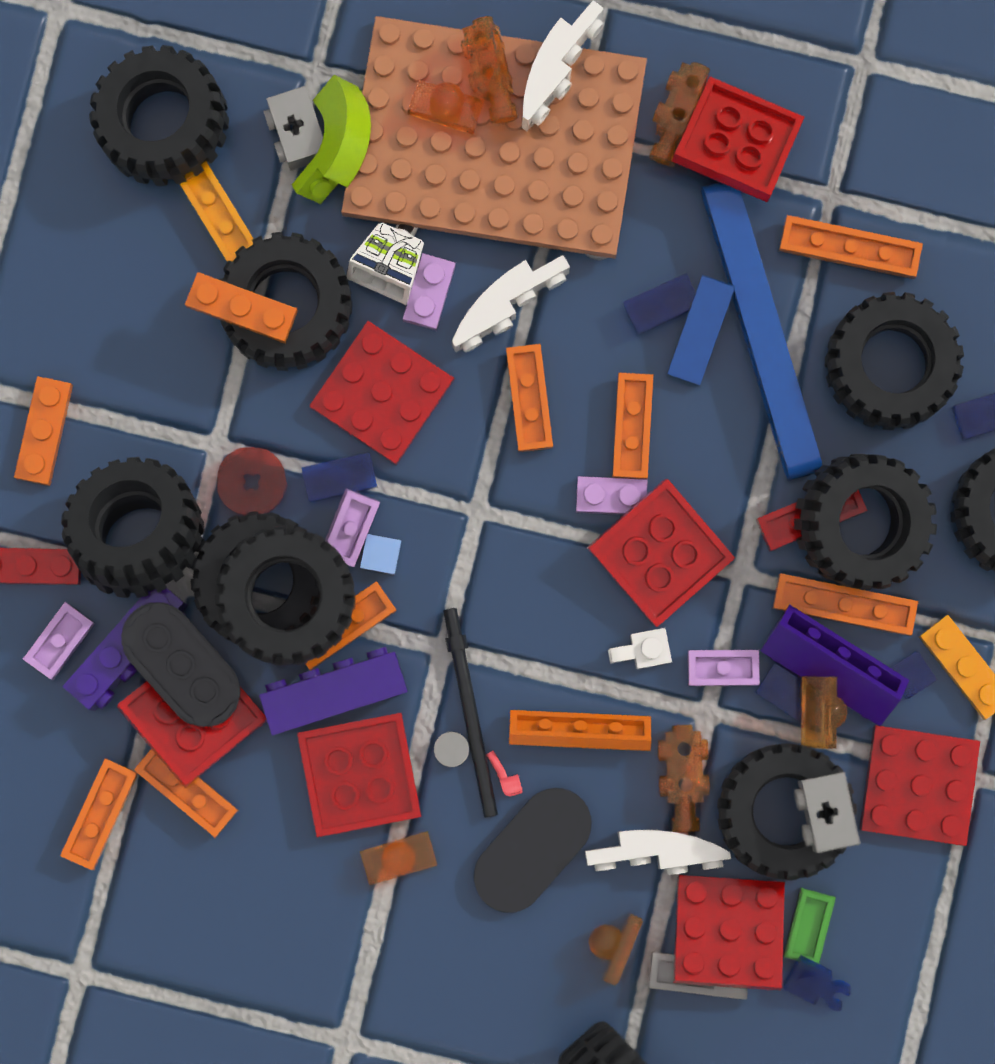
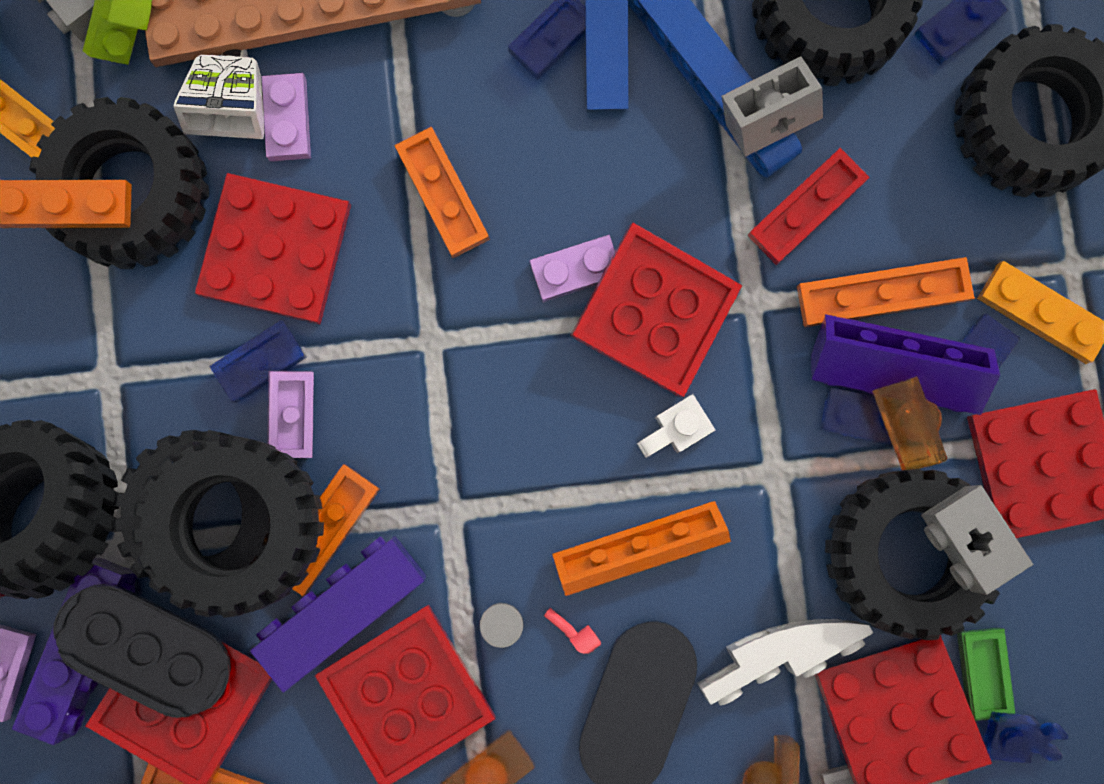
camera: 20 degrees left, 0 degrees up
clear red plate [217,447,287,516] -> none
light blue tile [360,534,402,575] -> none
black bar [443,608,498,818] -> none
white slope [452,255,570,353] -> none
orange plate [612,372,653,479] -> none
clear orange brick [658,725,710,832] -> none
lavender plate [688,650,760,686] -> none
black tyre [794,454,937,590] -> none
none -> light grey brick [722,56,823,157]

